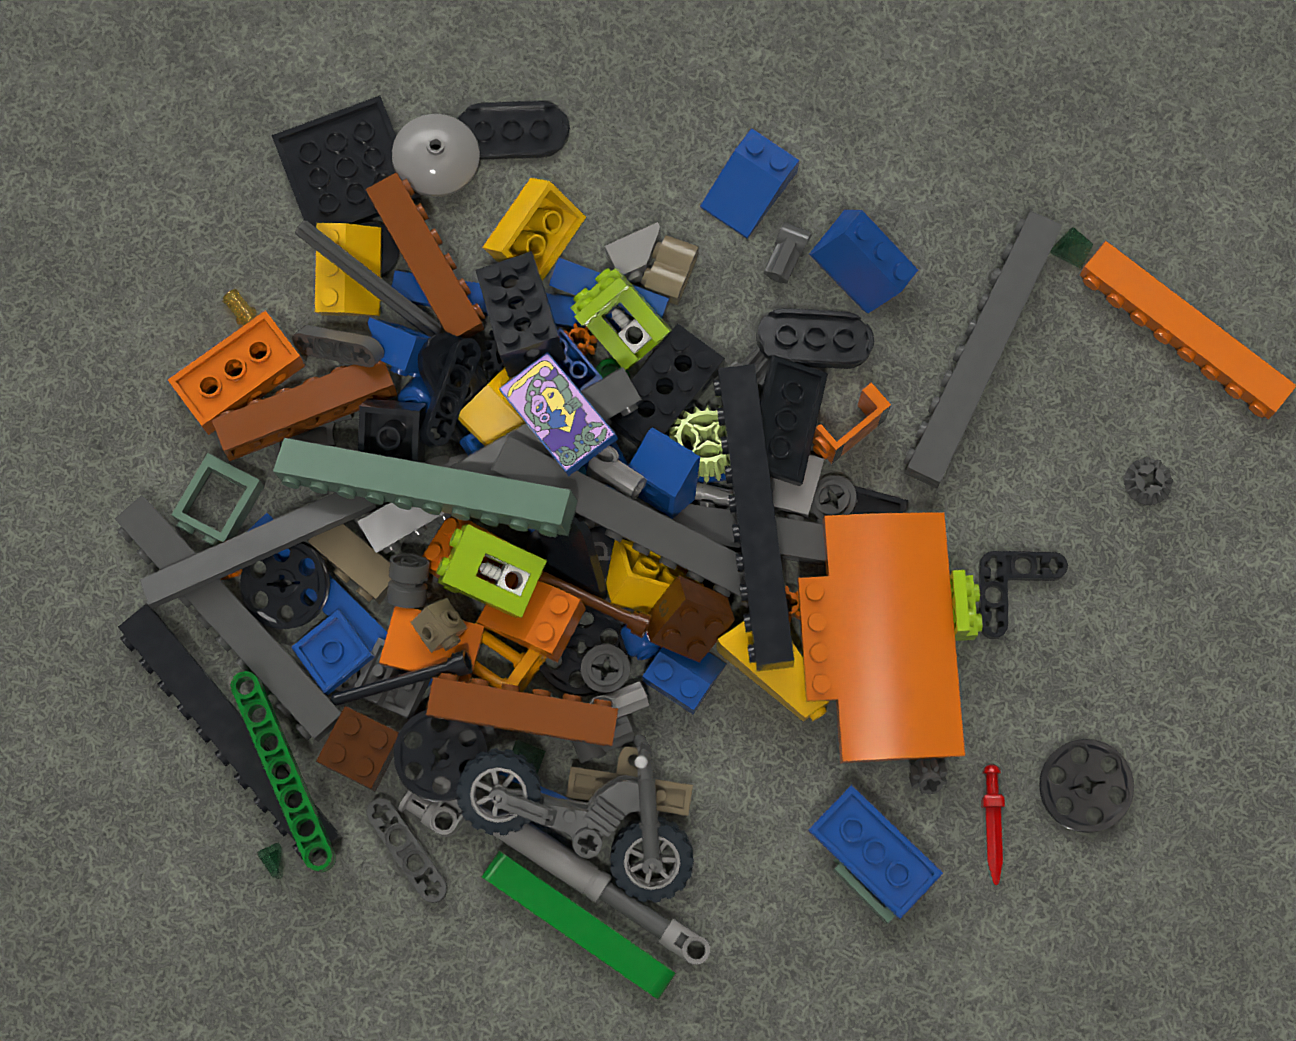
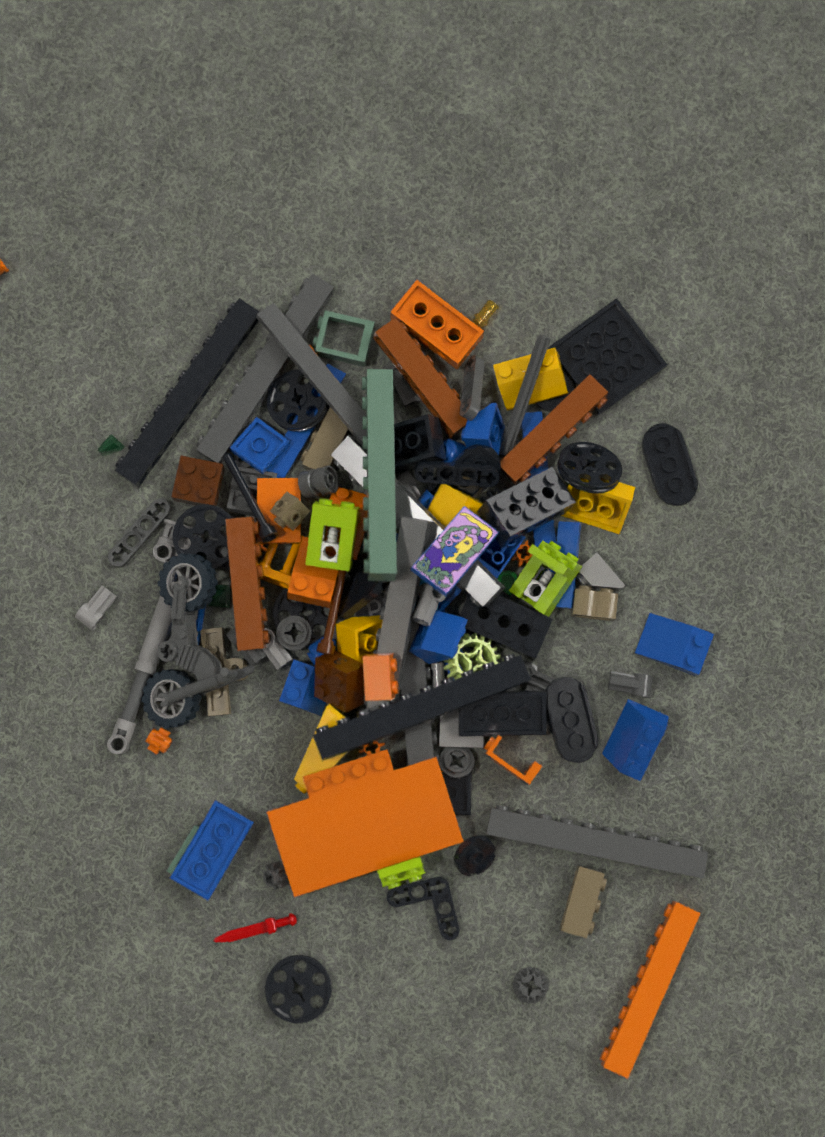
camera: 70 degrees right, 5 degrees up
green beam [230,671,336,873] -> none
light grey dish [392,114,480,197] -> none
green beam [481,851,676,1000] -> none
clear green slope [1050,227,1093,268] -> none
none -> light grey piece [75,585,117,631]
none -> orange gear [145,727,173,754]
none -> orange brick [363,653,399,701]
none -> black tile [454,835,496,876]
none -> black wedge [557,442,622,493]
none -> dark tan brick [559,865,607,939]

